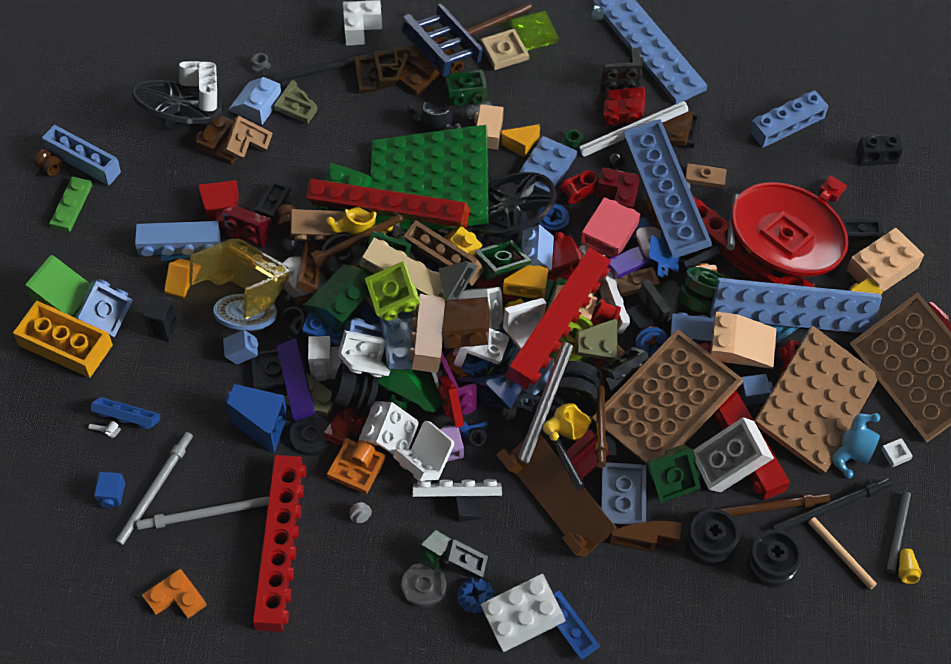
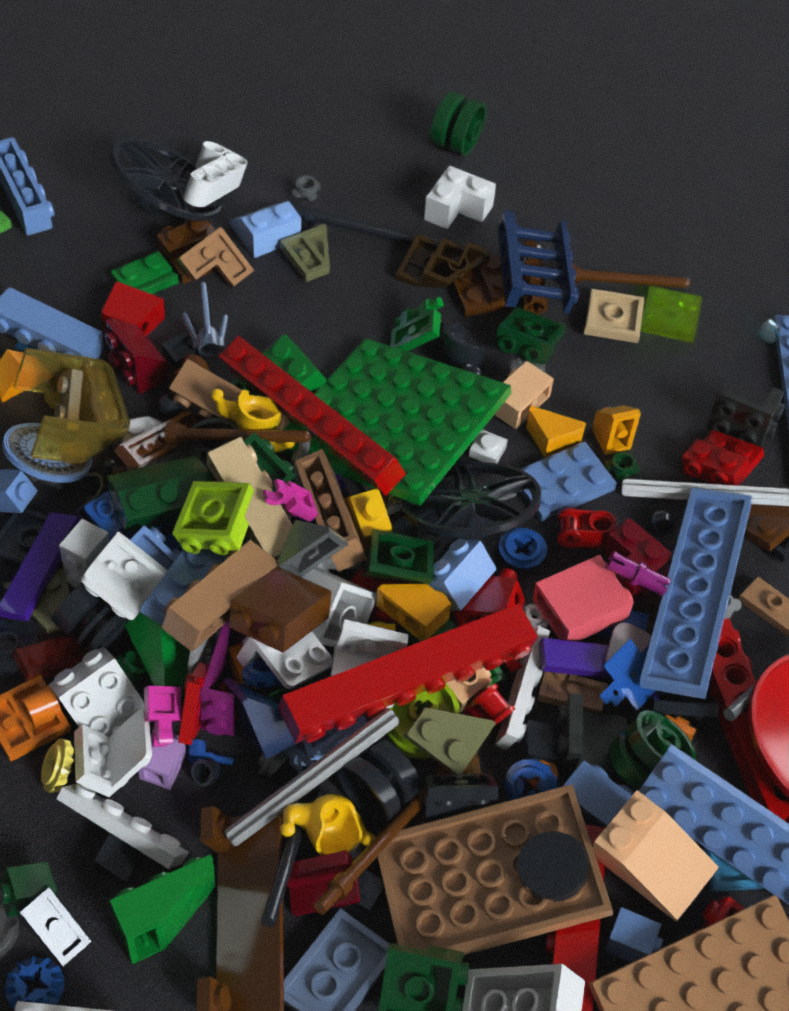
camera: 30 degrees right, 5 degrees down
none -> light yellow gear [41,738,74,793]
none -> dark tan plate [54,369,83,431]
none -> green slope [110,854,216,965]
none -> green plate [111,251,178,294]
none -> dark pink plate [144,686,181,747]
none -> sand blue plant [182,282,228,356]
none -> dark pink plate [262,479,318,522]
none -> green plate [390,297,444,352]
none -> white plate [469,430,508,463]
none -> black tile [518,831,589,902]
none -> light orange slope [592,405,641,455]
none -> magenta pin [605,551,671,596]

